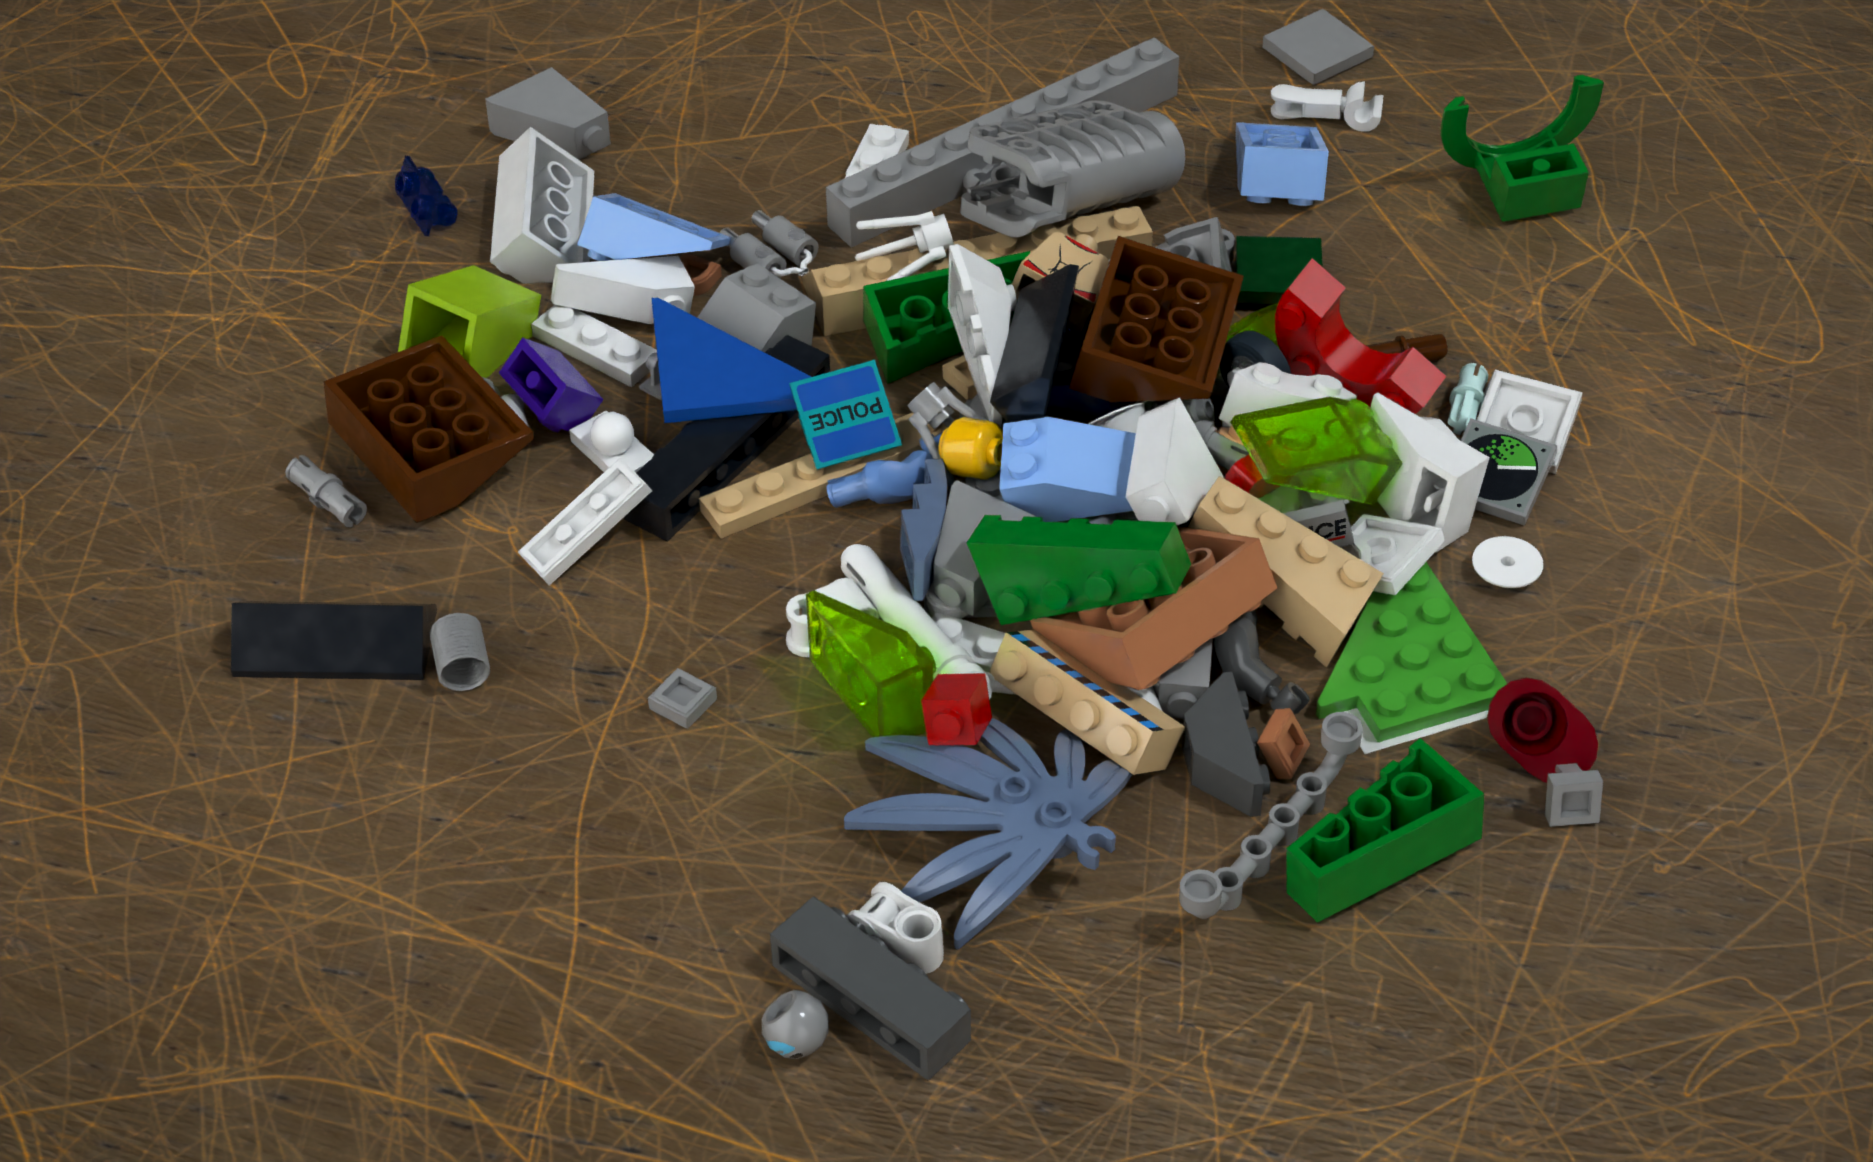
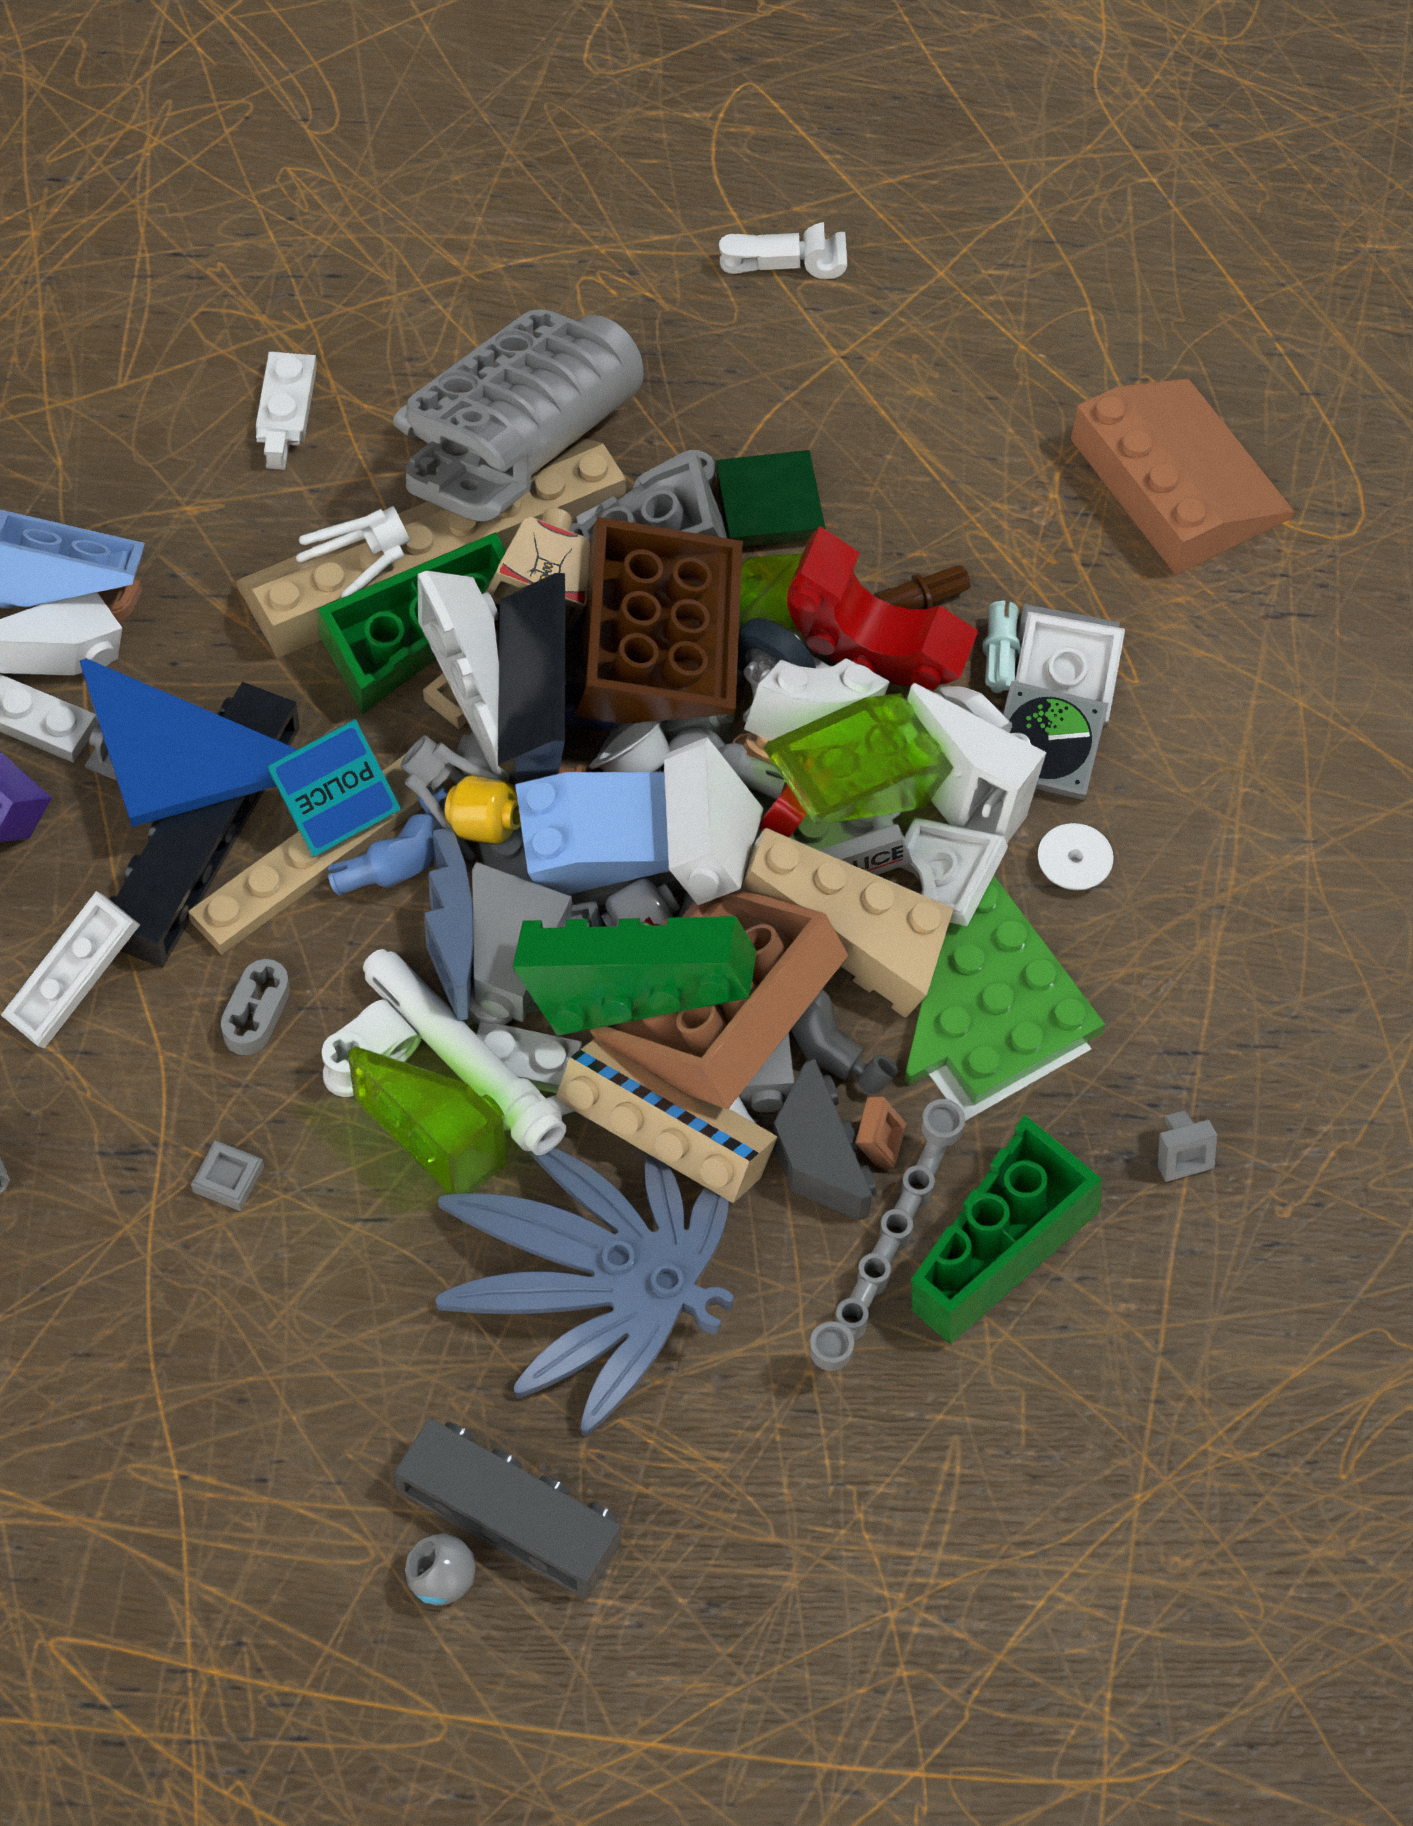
camera: 15 degrees left, 15 degrees up
white tile [569,411,654,473] -> none
light grey slope [697,263,816,352] -> none
light grey piece [720,210,819,278] -> none
light grey brick [826,37,1179,248] -> none
white piece [846,882,944,974] -> none
red brick [921,673,992,745] -> none
light blue slope [1235,122,1329,206] -> none
light grey tile [1262,9,1374,85] -> none
green piece [1440,75,1604,222] -> none
dark red piece [1487,677,1599,783] -> none
none -> light grey beam [221,959,290,1055]
none -> nougat slope [1071,378,1295,576]

